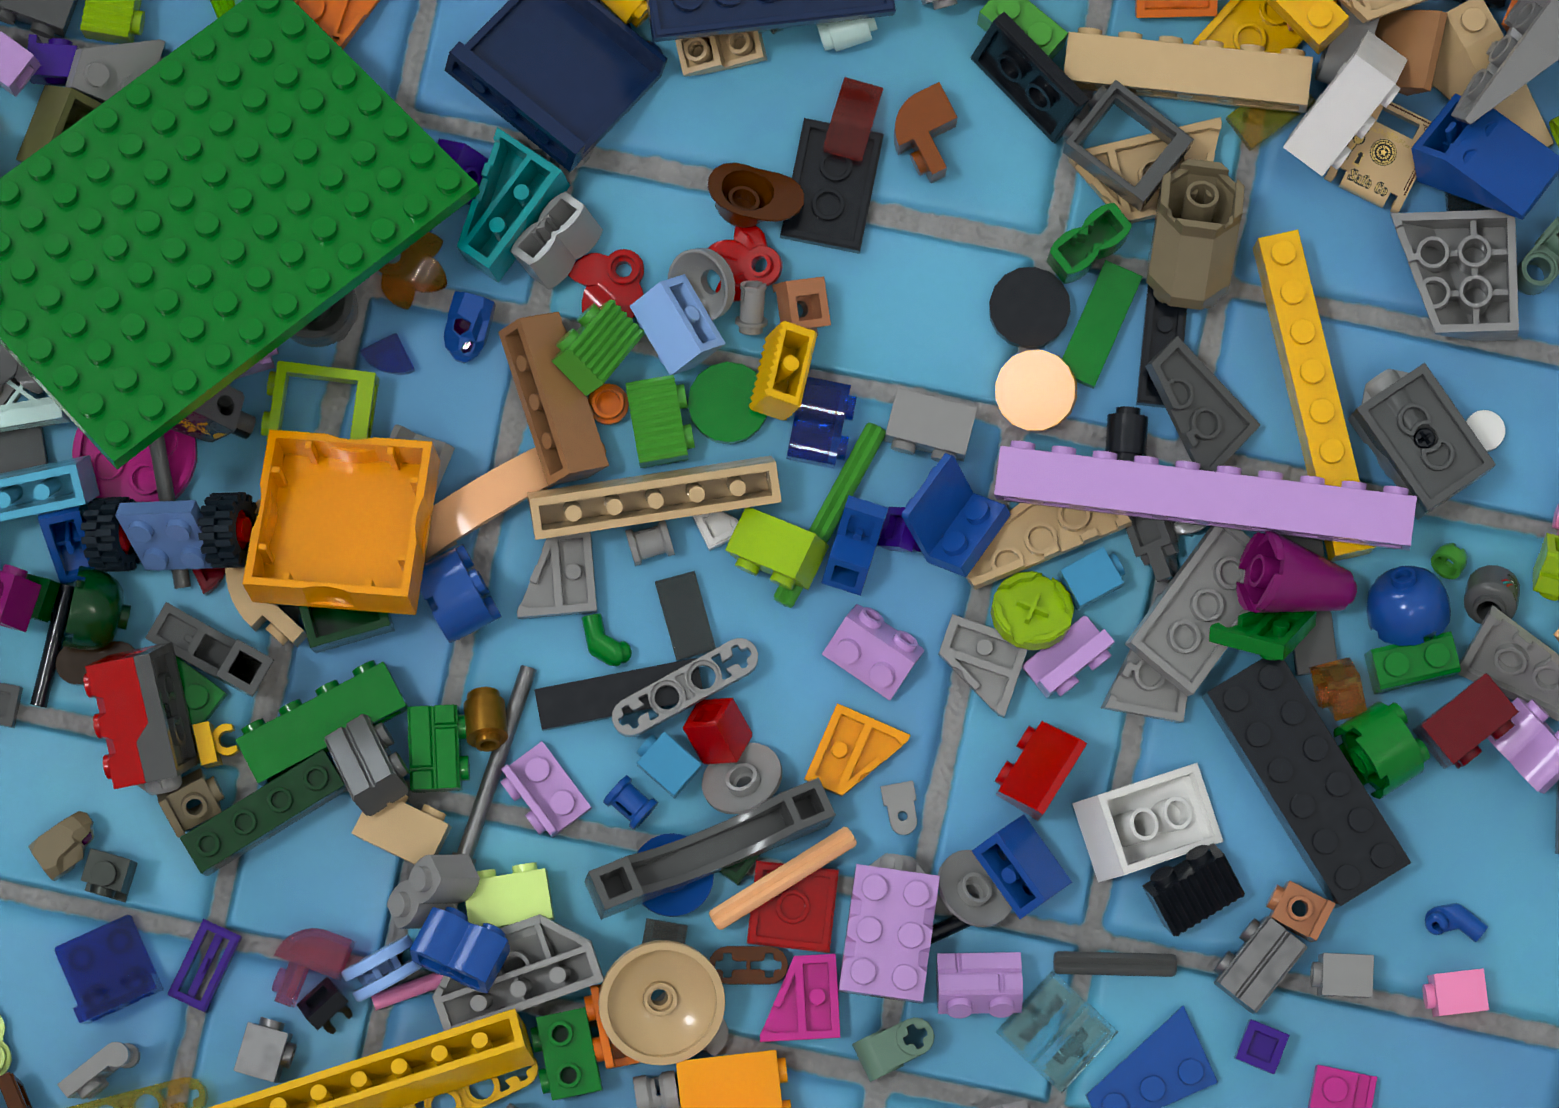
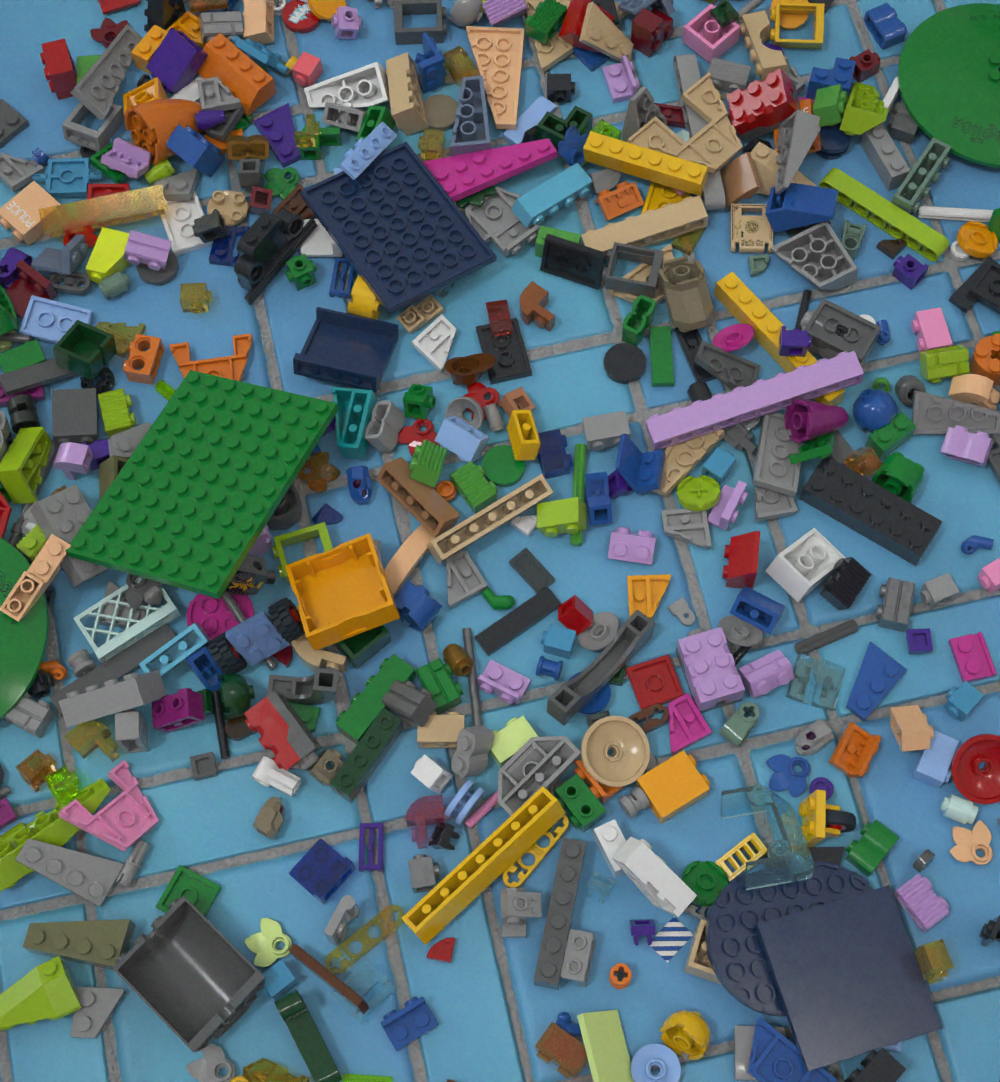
camera: 20 degrees left, 15 degrees down
pearl dark grey brick [81,848,138,903] -> none
yellow tile [192,721,240,769] -> none
blue brick [410,907,511,994] -> none
light grey beam [612,638,758,737] -> none
light grey bush [625,520,675,566] -> none
light nougat axle [709,827,857,930] -> none
light aqua brick [816,18,878,52] -> none
tile [995,350,1077,431] -> none
nougat brick [1266,881,1336,942] -> none
white wedge [1283,30,1408,176] -> none
dark red brick [1412,673,1519,769] -> none
none -> white piece [251,756,302,797]
none -> green brick [403,384,436,419]
none -> white brick [410,754,453,794]
none -> white wing [411,314,457,372]
none -> dark pink dish [713,324,754,352]
none -> sand green tile [748,254,770,278]
none -> dark purple brick [779,326,812,357]
none -> black bar [795,289,812,331]
none -> blue arm [876,320,891,345]

